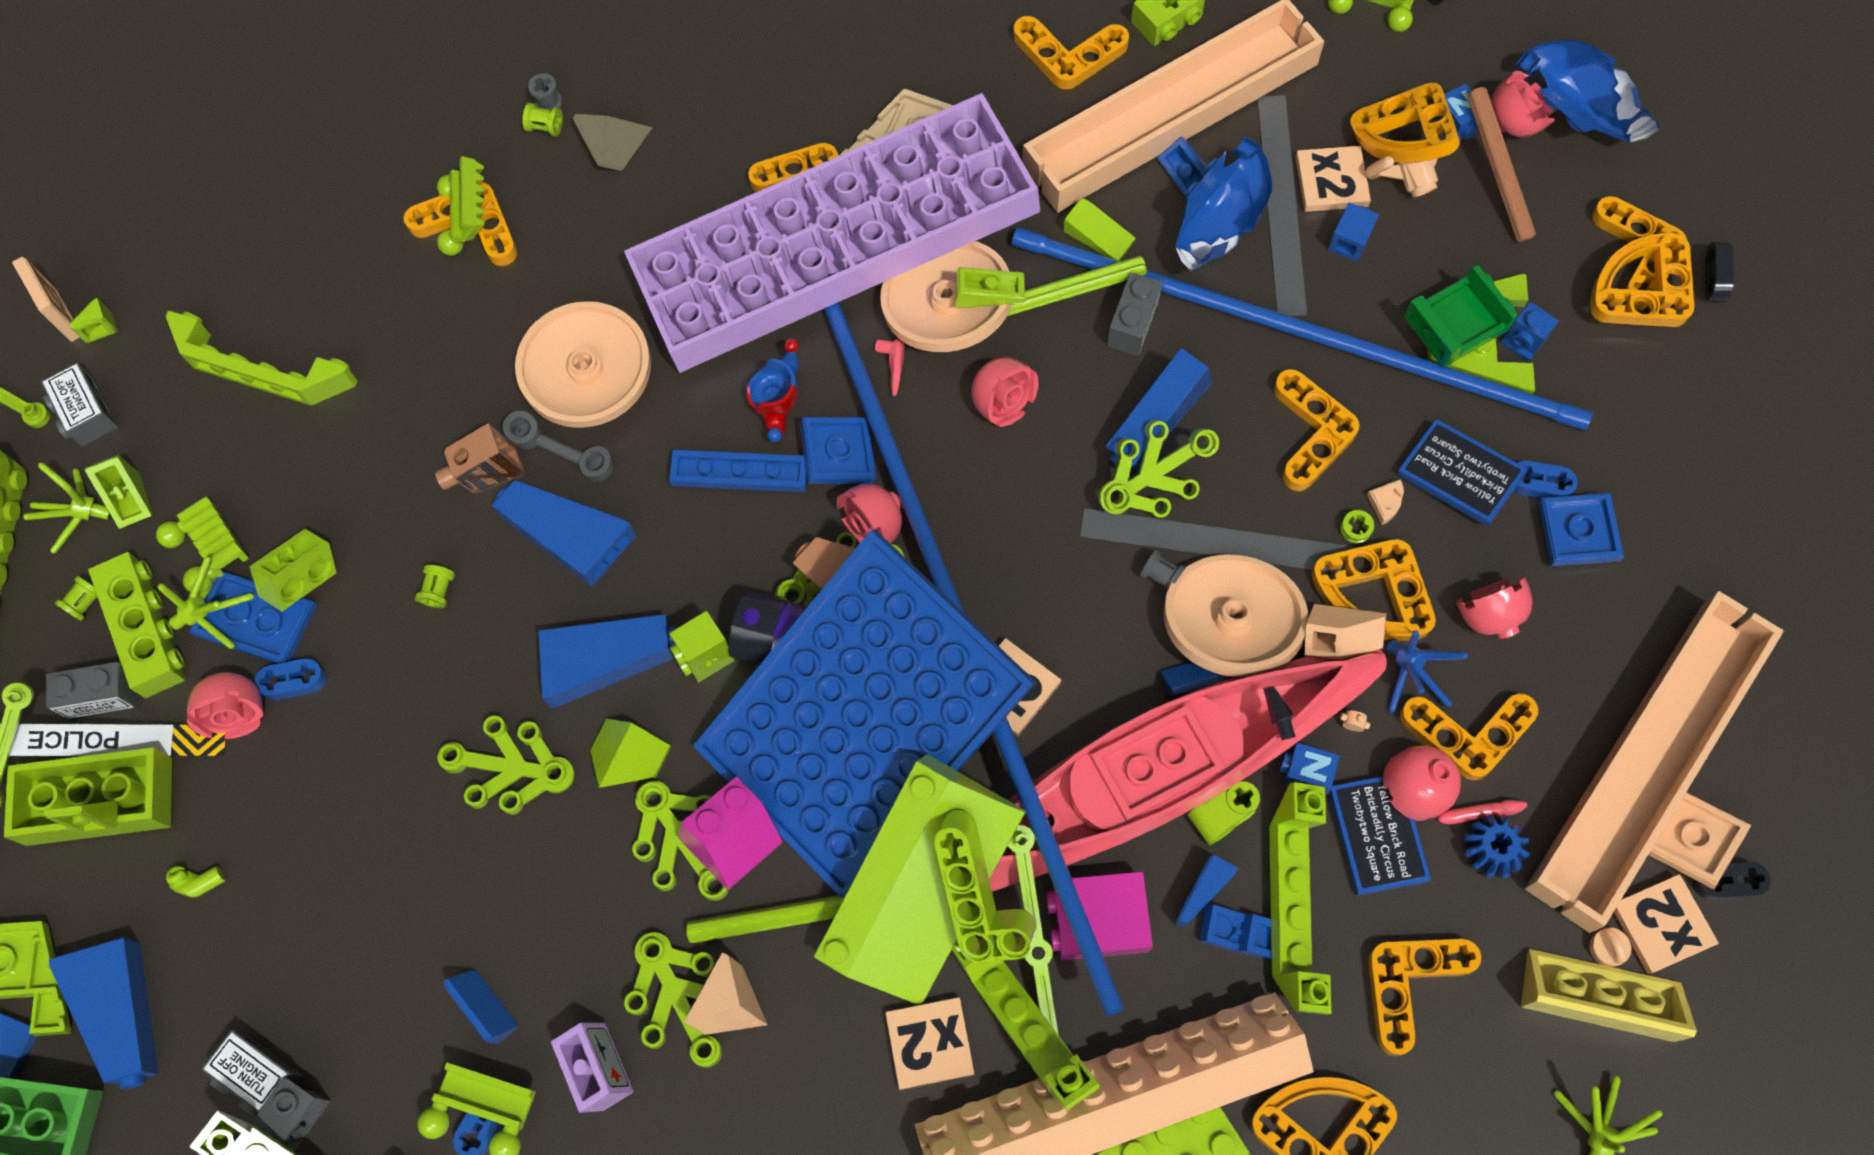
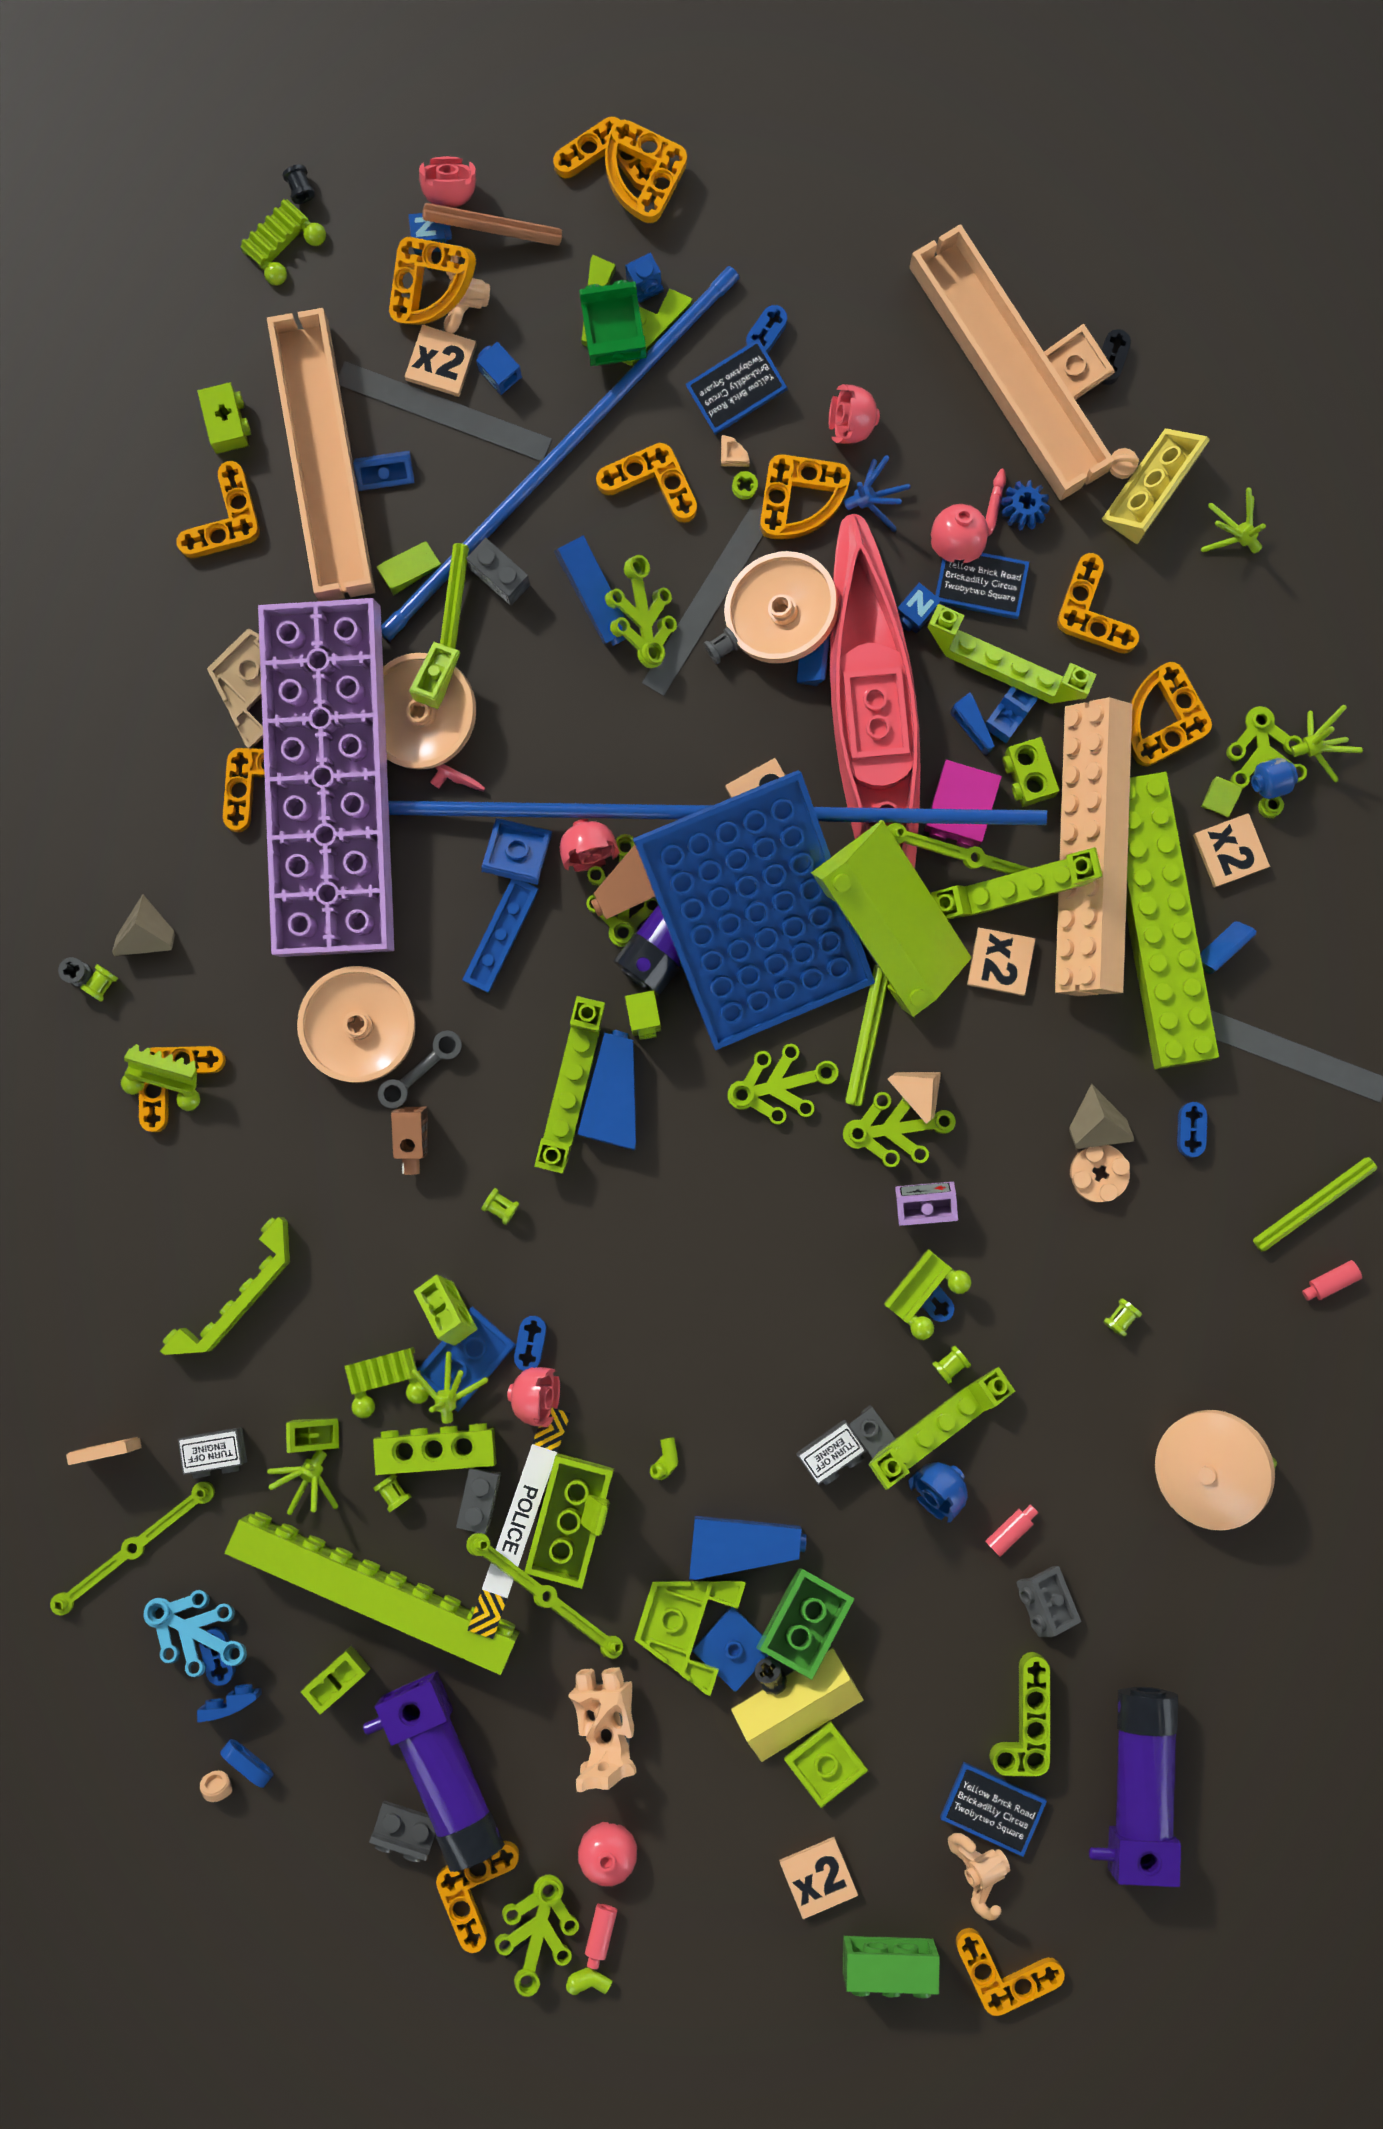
camera: 70 degrees left, 15 degrees up
lime slope [70,298,118,343] -> none
lime plant [437,716,575,815] -> none
blue slope [443,970,518,1045] -> none
blue slope [492,480,637,588] -> none
lime slope [590,719,671,788] -> none
dark pink slope [678,776,783,891] -> none
blue piece [747,338,799,443] -> none
lime beam [934,810,1037,963] -> none
coral cylinder [971,357,1039,427] -> none
blue animal [1175,137,1272,272] -> none
lime piece [1188,781,1260,846] -> none
black bar [1263,686,1296,741] -> none
light nougat slope [1305,604,1386,660] -> none
light nougat piece [1339,710,1370,732] -> none
light orange beam [1399,694,1538,781] -> none
blue animal [1517,40,1660,143] -> none
blue plate [1538,493,1624,567] -> none
light nougat tile [1614,874,1719,975] -> none
black beam [1705,242,1733,302] -> none
none -> lime slope [534,996,605,1174]
none -> lime brick [1002,737,1059,807]

